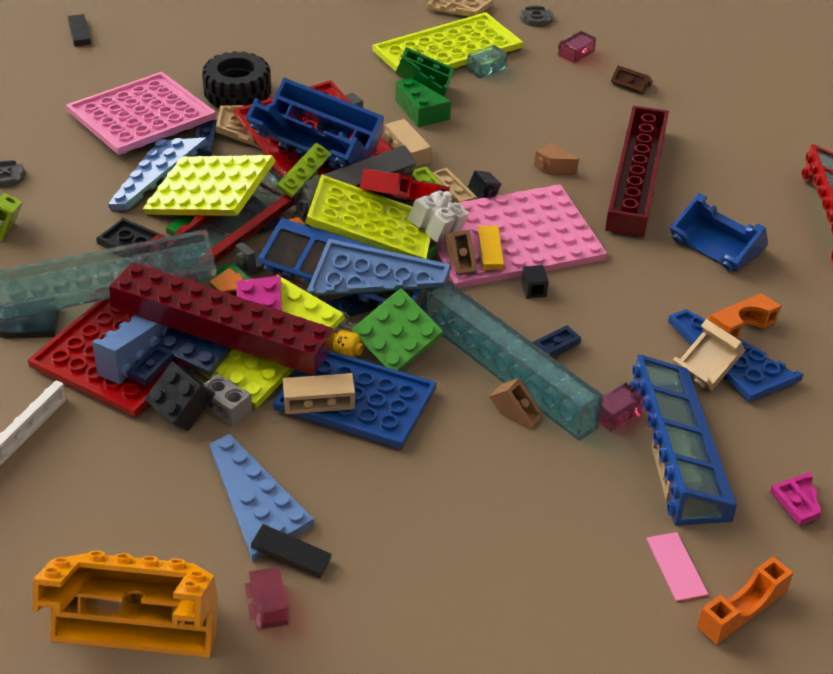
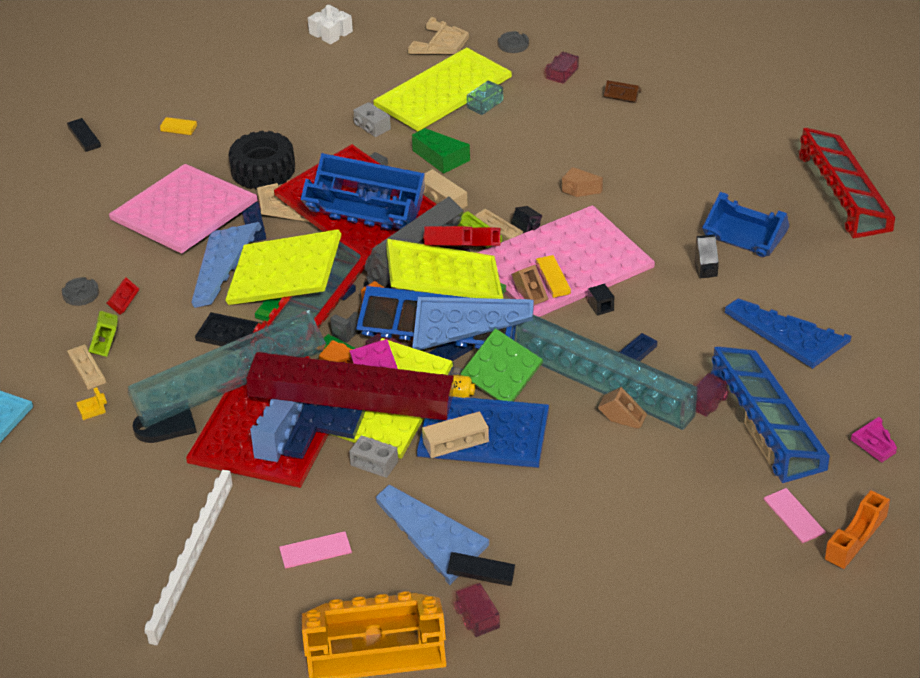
camera: 10 degrees left, 0 degrees up
black brick [145,362,216,431] -> none
lime bracket [277,143,331,197] -> none
green wedge [395,47,454,97] -> none
white brick [408,190,470,242] -> none
dark red brick [605,105,669,237] -> none
tan panel [673,319,745,392] -> none
orange arch [707,293,782,339] -> none
none -> red plate [106,277,139,315]
none -> yellow tile [160,117,197,135]
none -> bright pink piece [279,531,352,569]
none -> light grey brick [353,102,391,137]
none -> slope [694,234,719,279]

